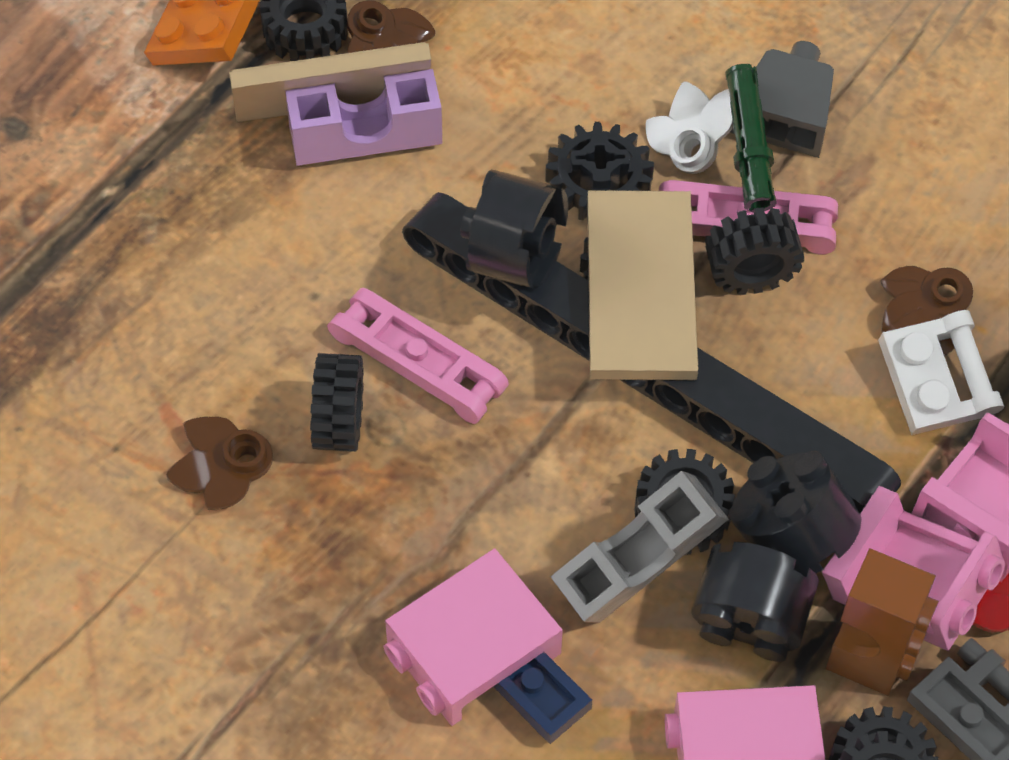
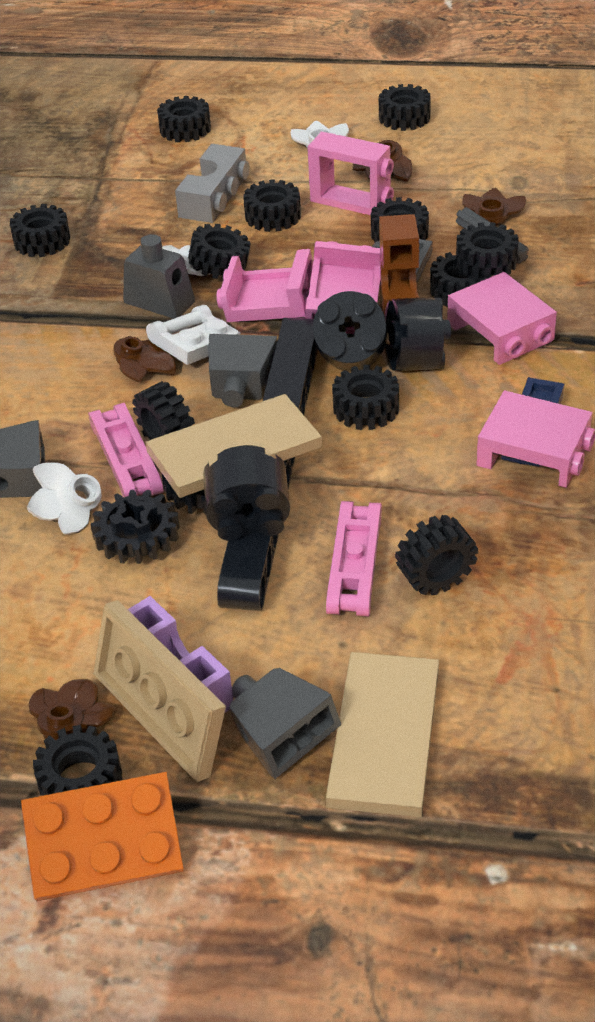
camera: 115 degrees left, 15 degrees down
reddish brown plate [166,416,273,510] -> none
light grey arch [551,471,729,623] -> none
dark green pin [725,64,777,212] -> none
none -> dark grey torso [209,334,277,407]
none -> dark grey torso [229,668,341,779]
none -> tan tile [326,652,439,818]

